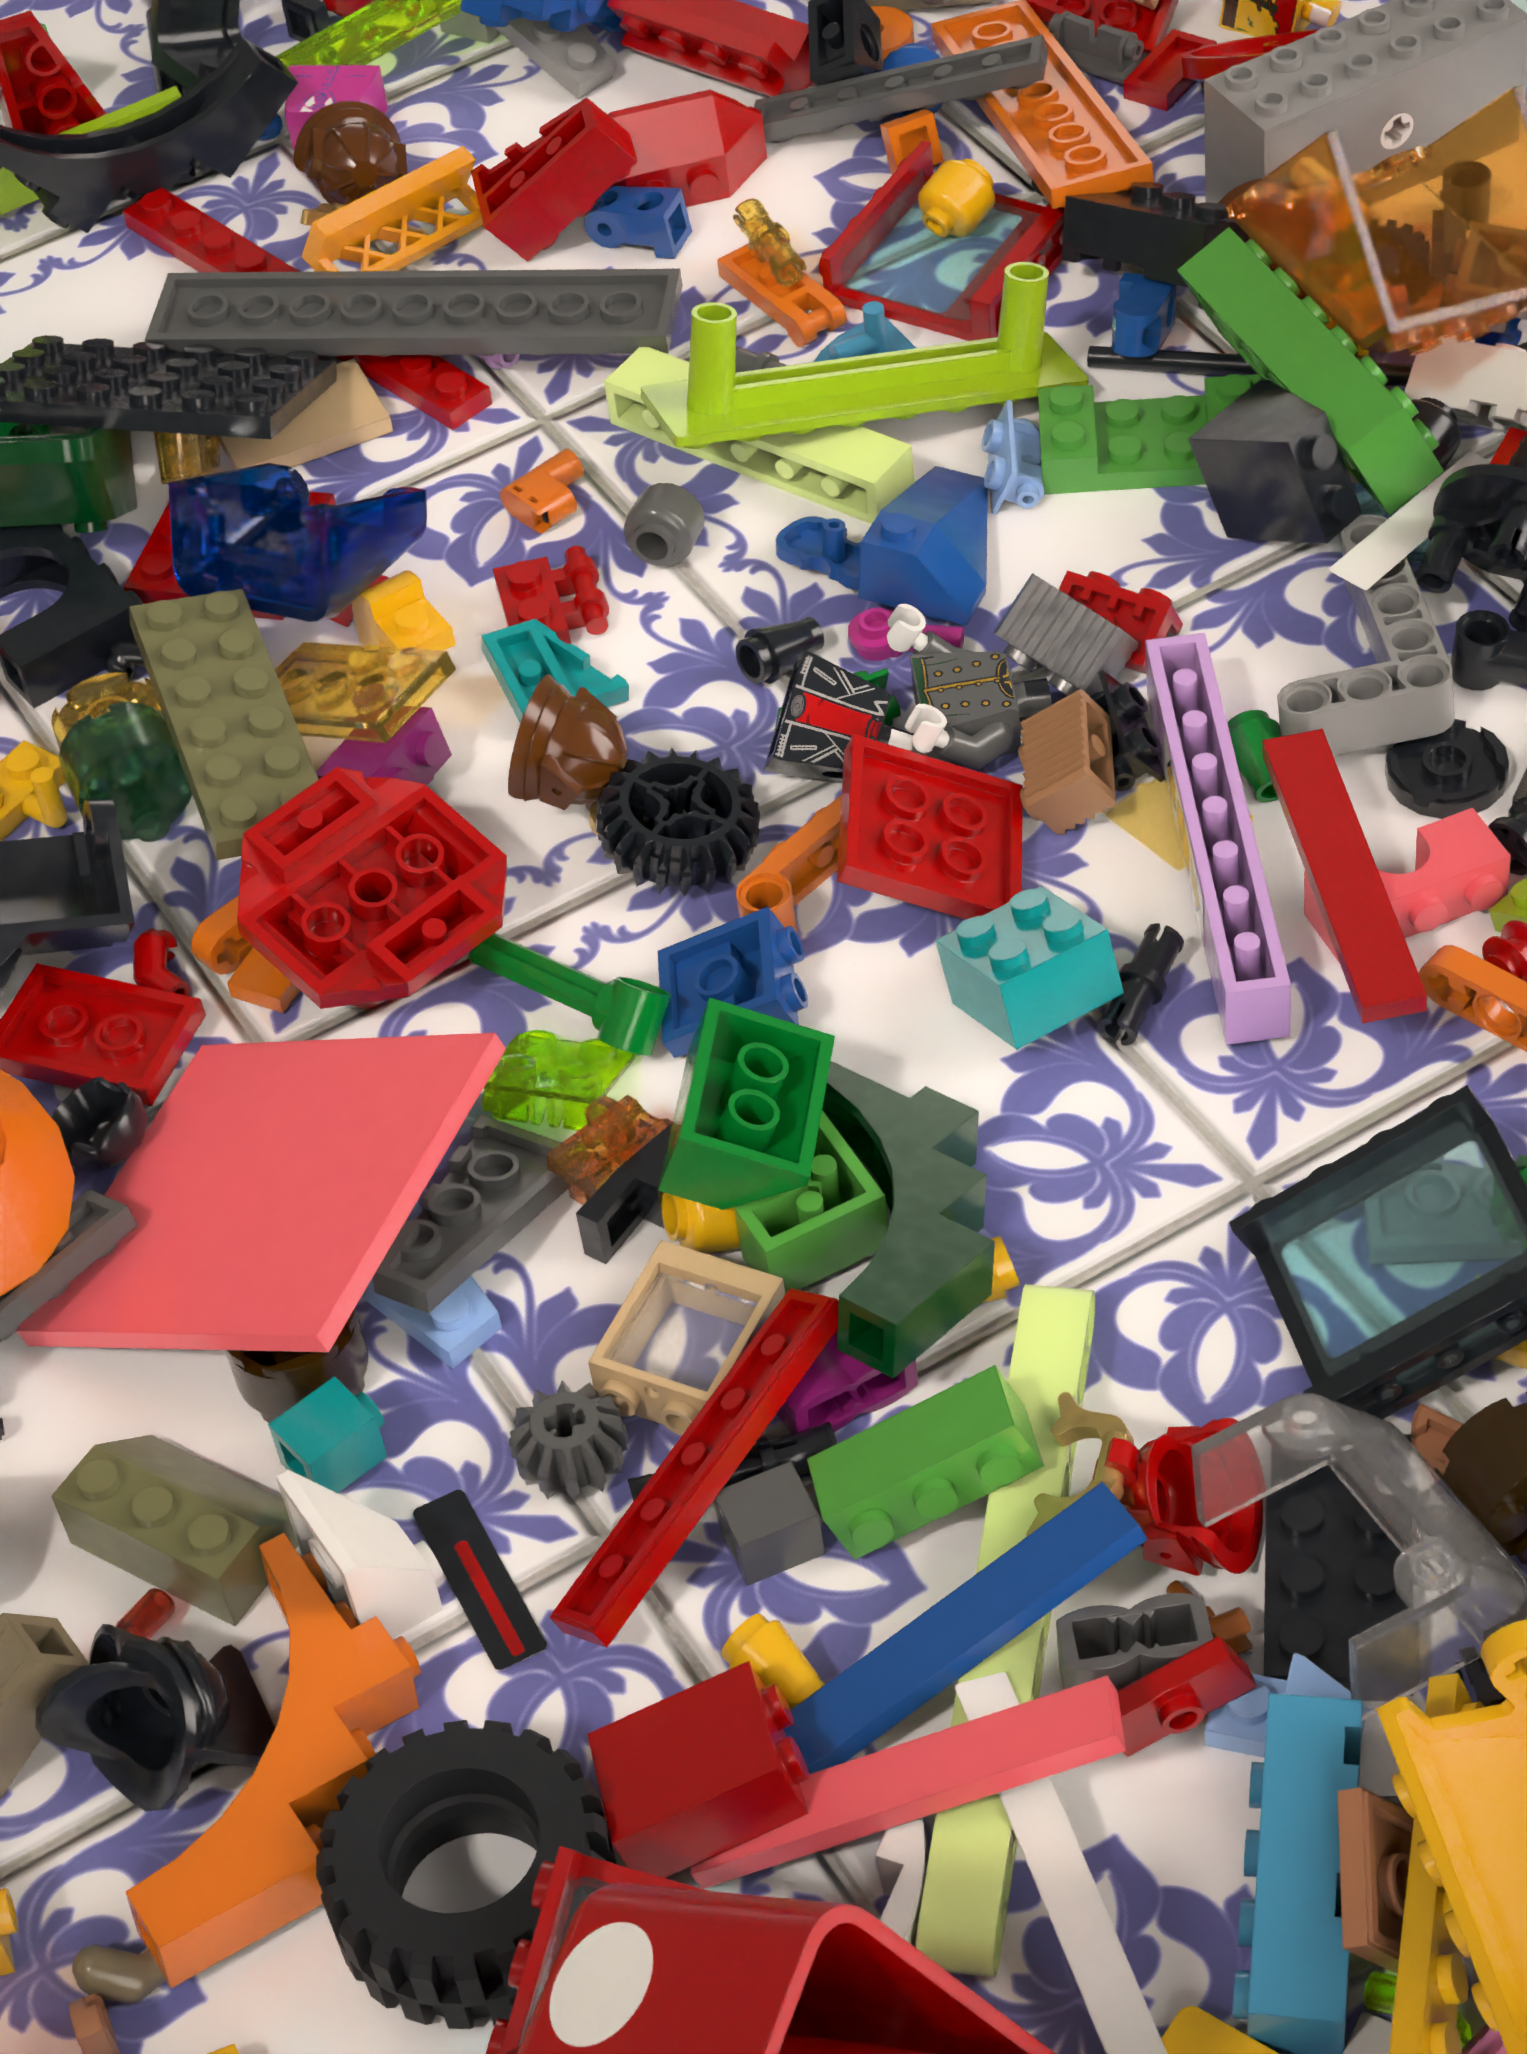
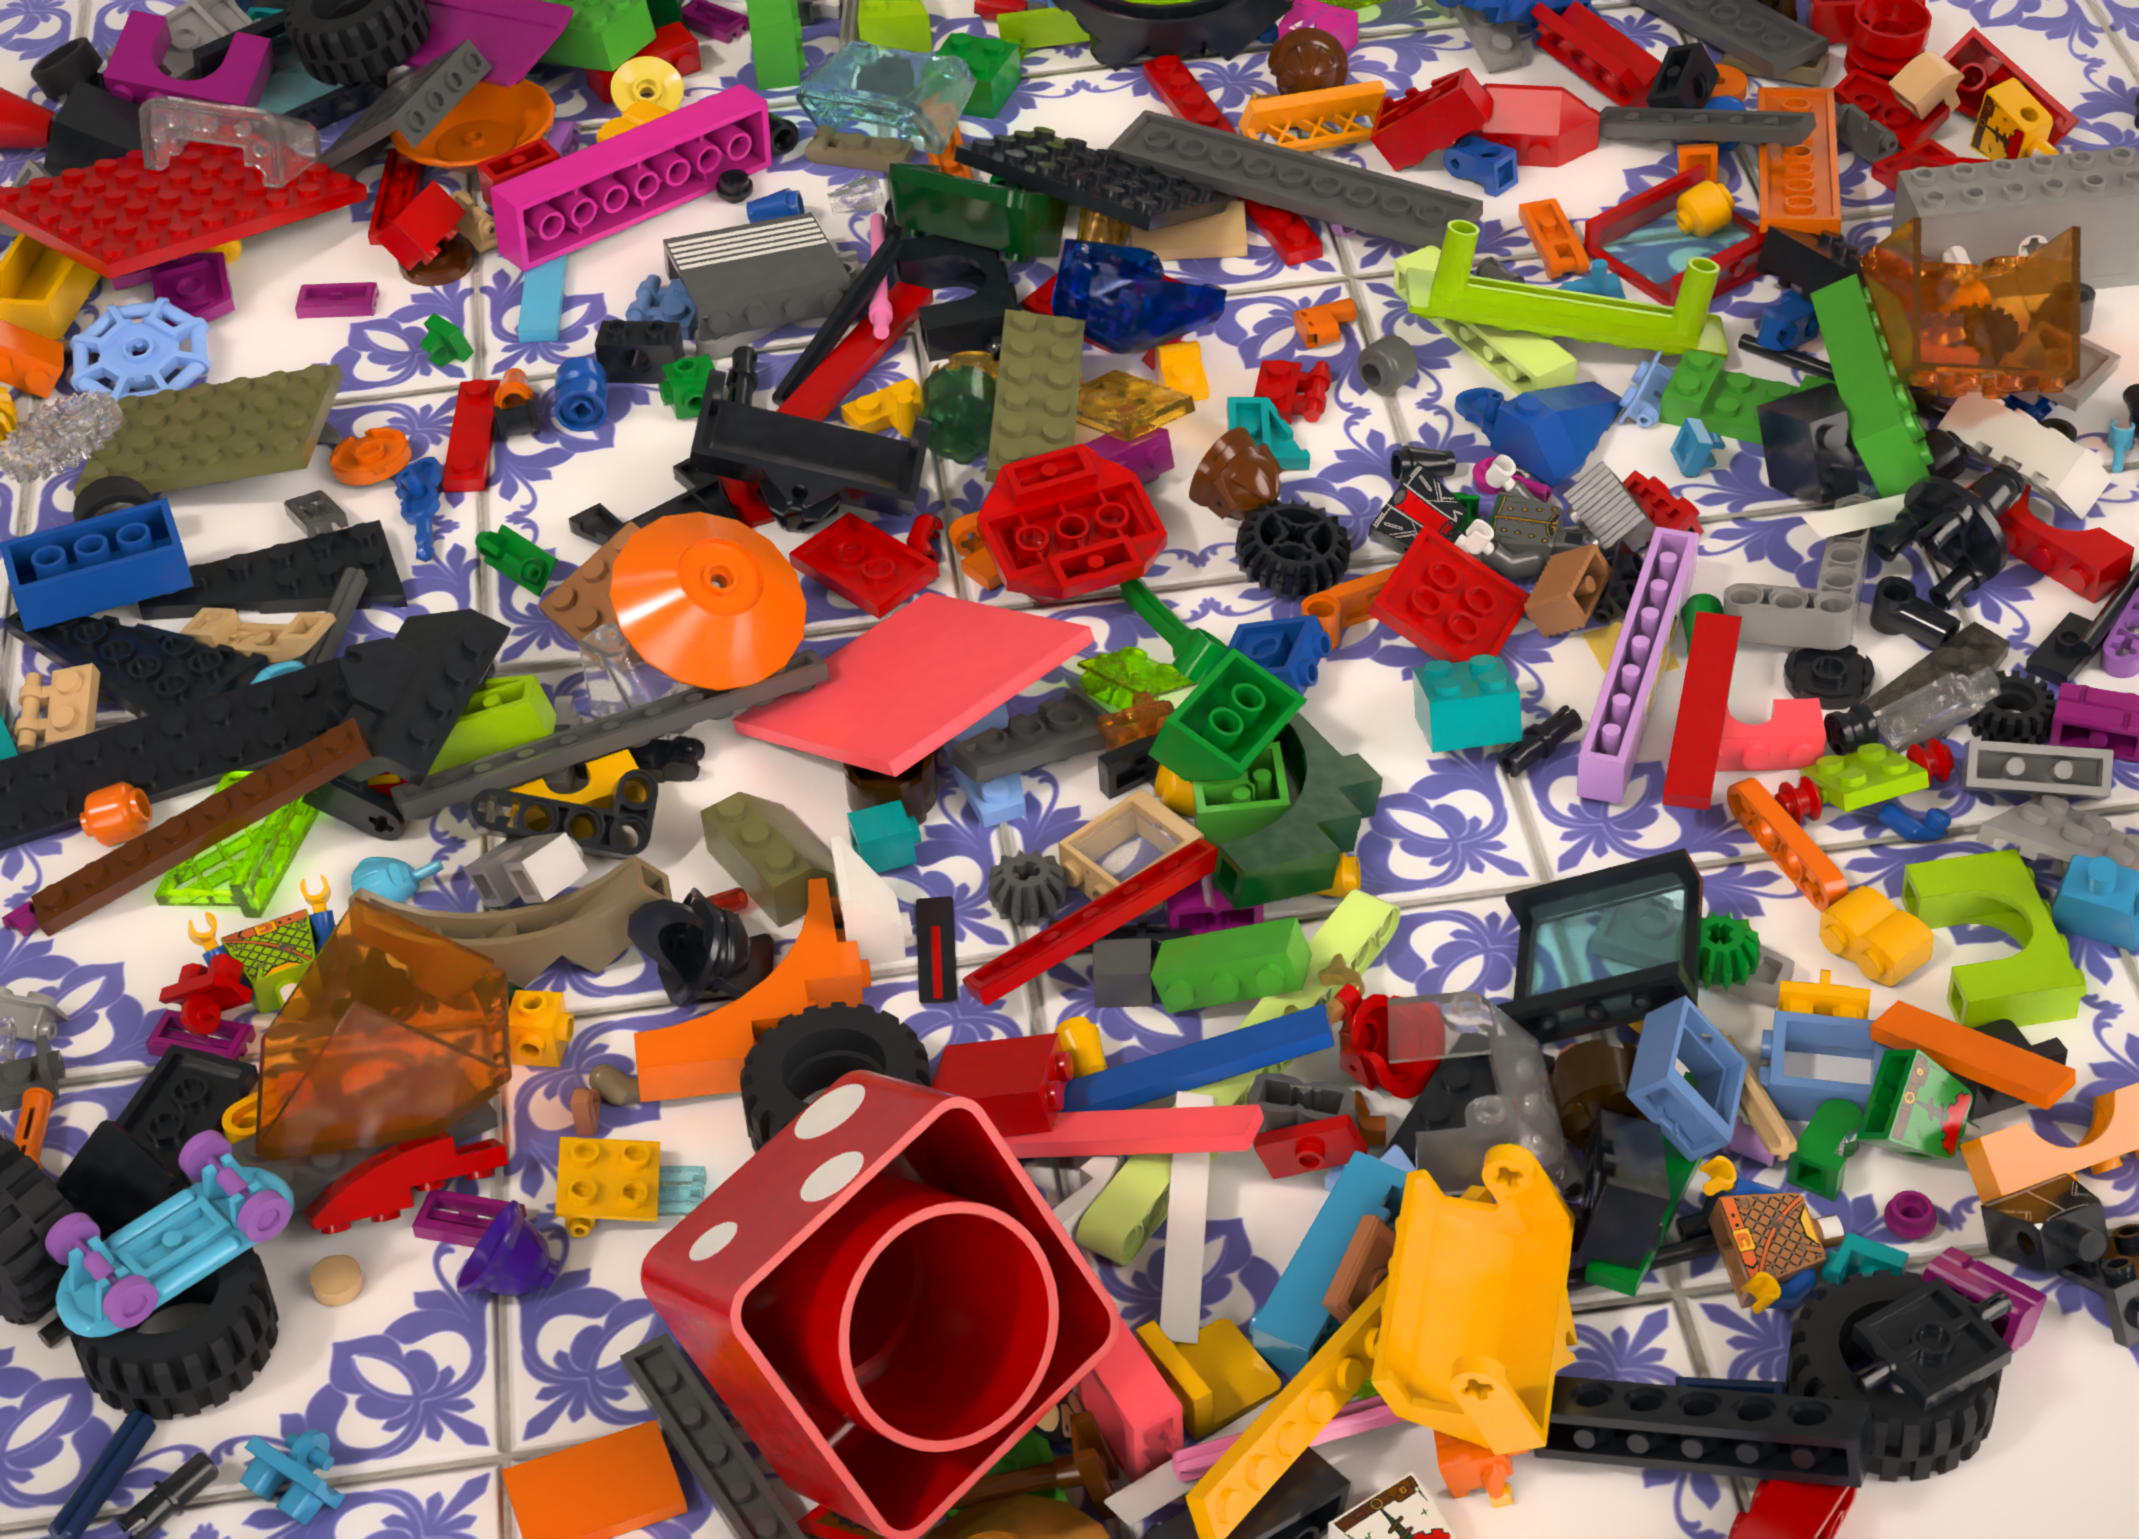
camera: 20 degrees right, 5 degrees down
black hair [51,1077,148,1172] -> none
clear yellow pin [733,198,807,287] -> none
none -> dark azure tile [1670,417,1725,477]

